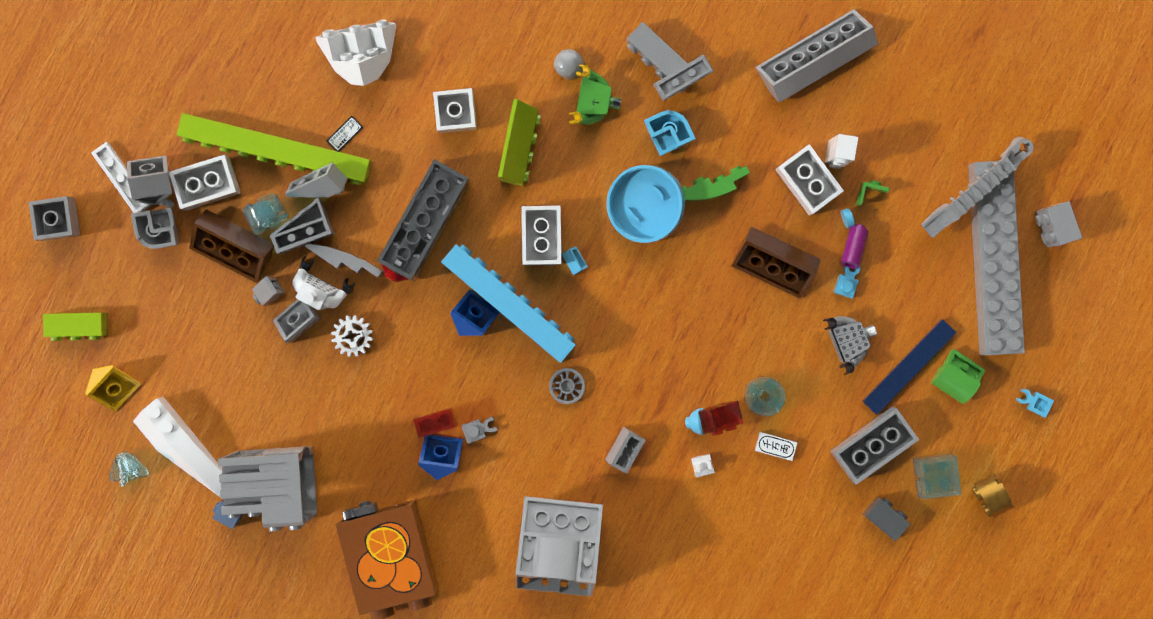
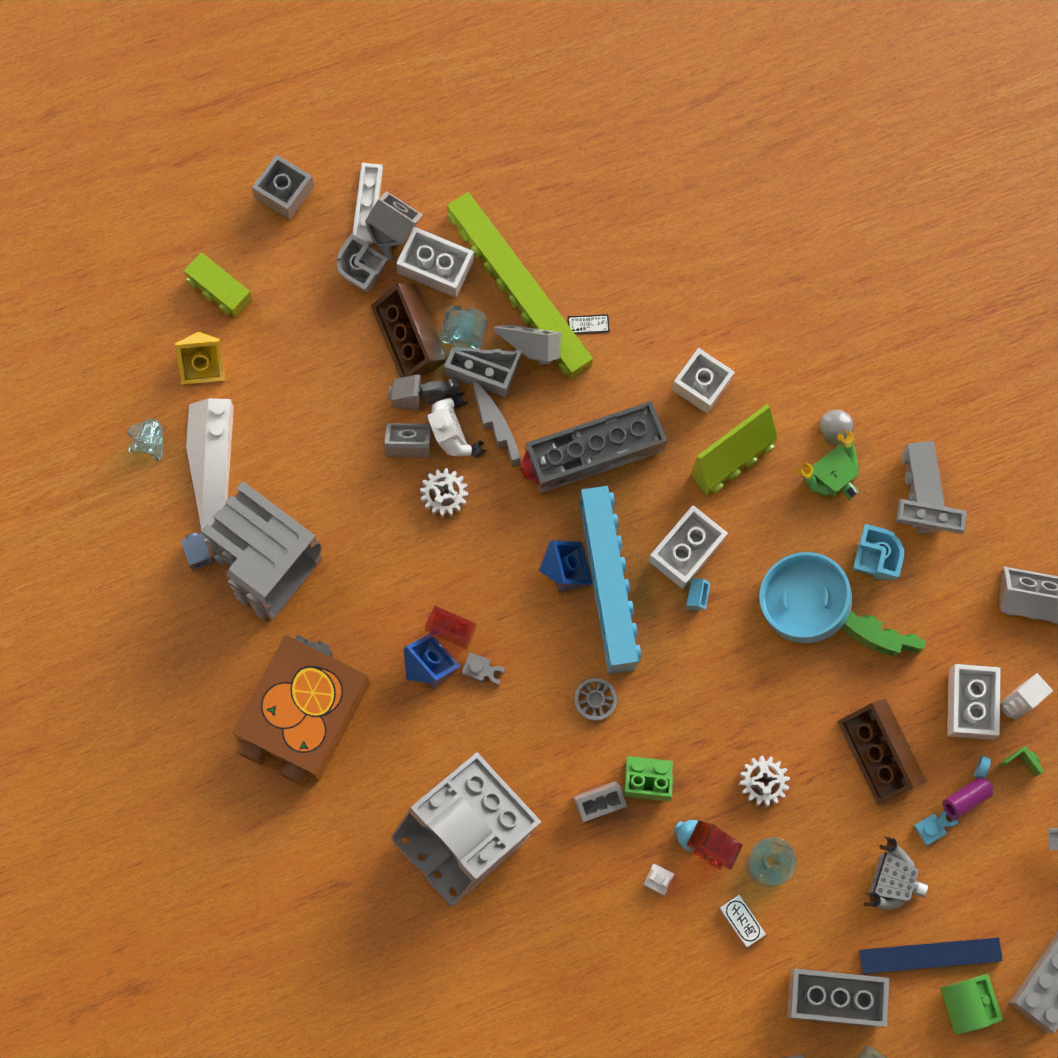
camera: 30 degrees right, 15 degrees down
white brick [315,20,396,86] -> none
none -> flat silver plate [421,378,460,405]
none -> bright green brick [624,756,673,802]
none -> white gear [739,756,790,807]

